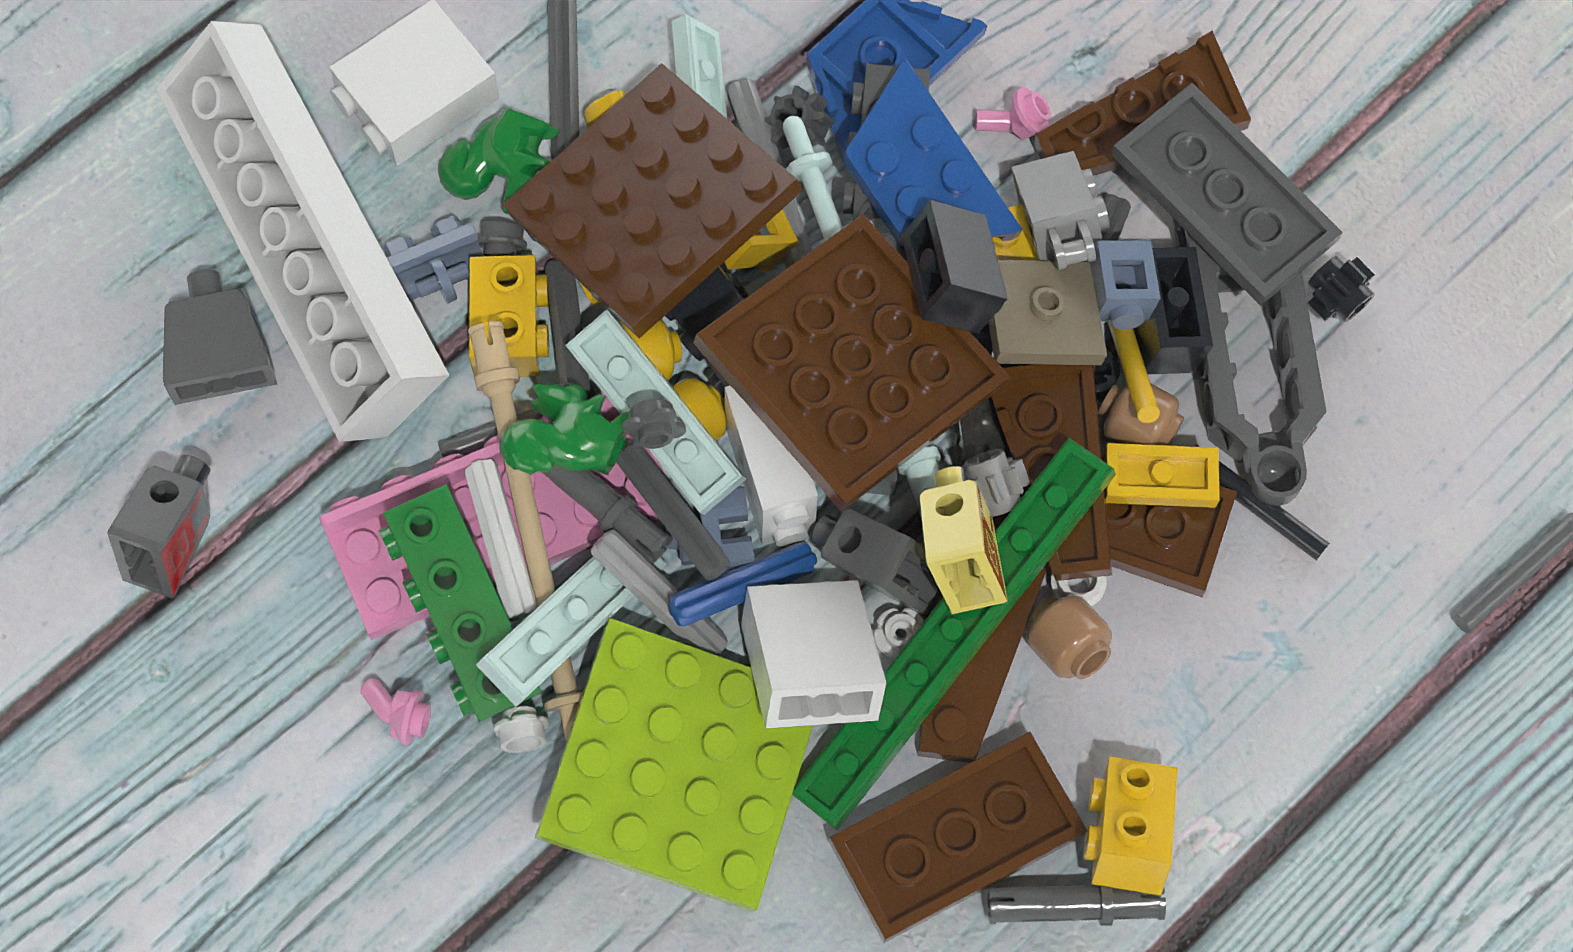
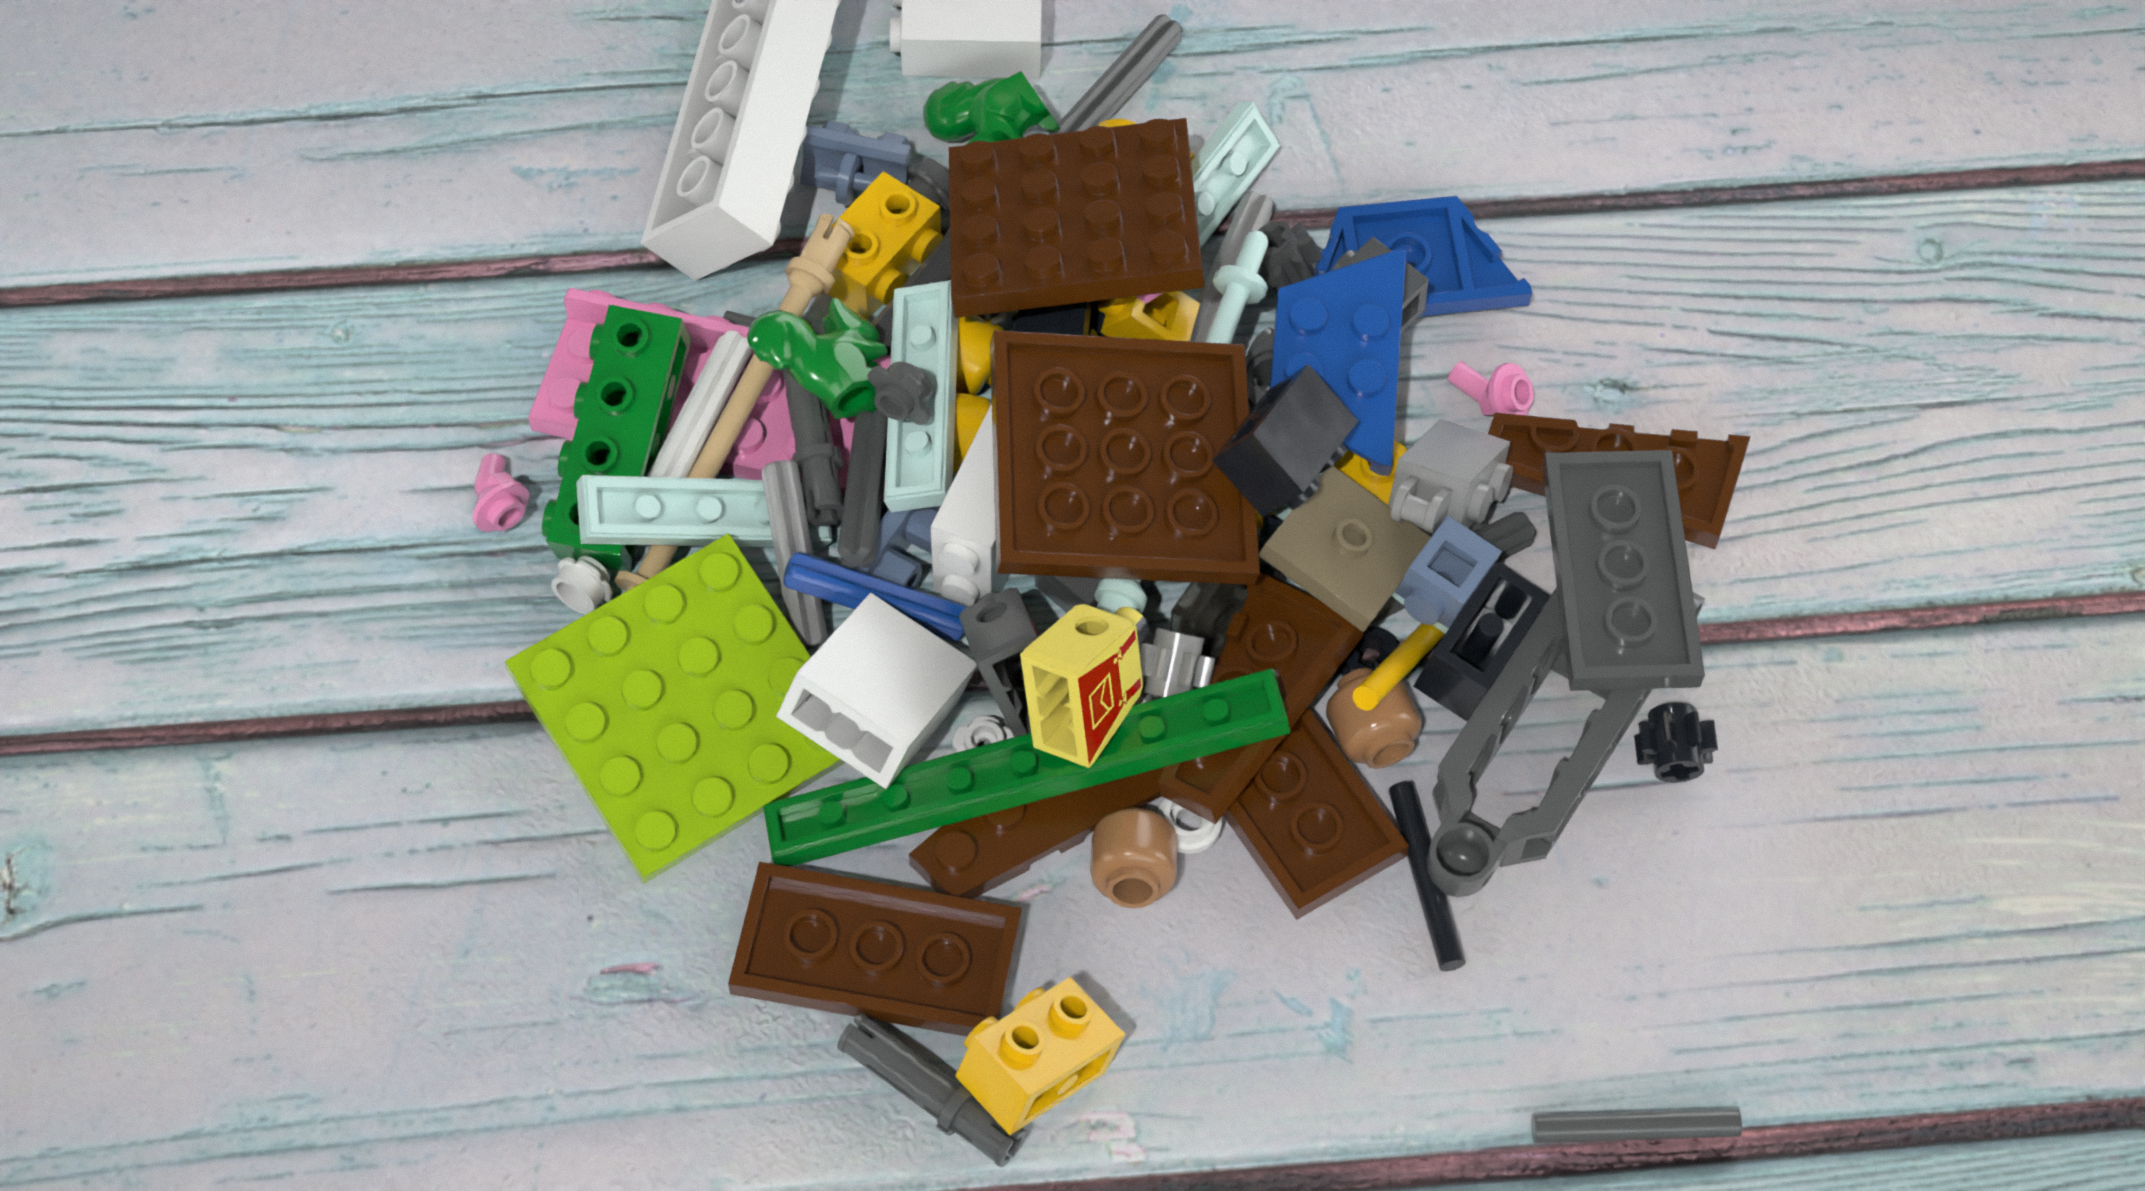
camera: 40 degrees right, 10 degrees down
dark grey torso [107,455,211,599] -> none
dark grey torso [163,269,277,405] -> none
yellow plate [1104,443,1219,508] -> none

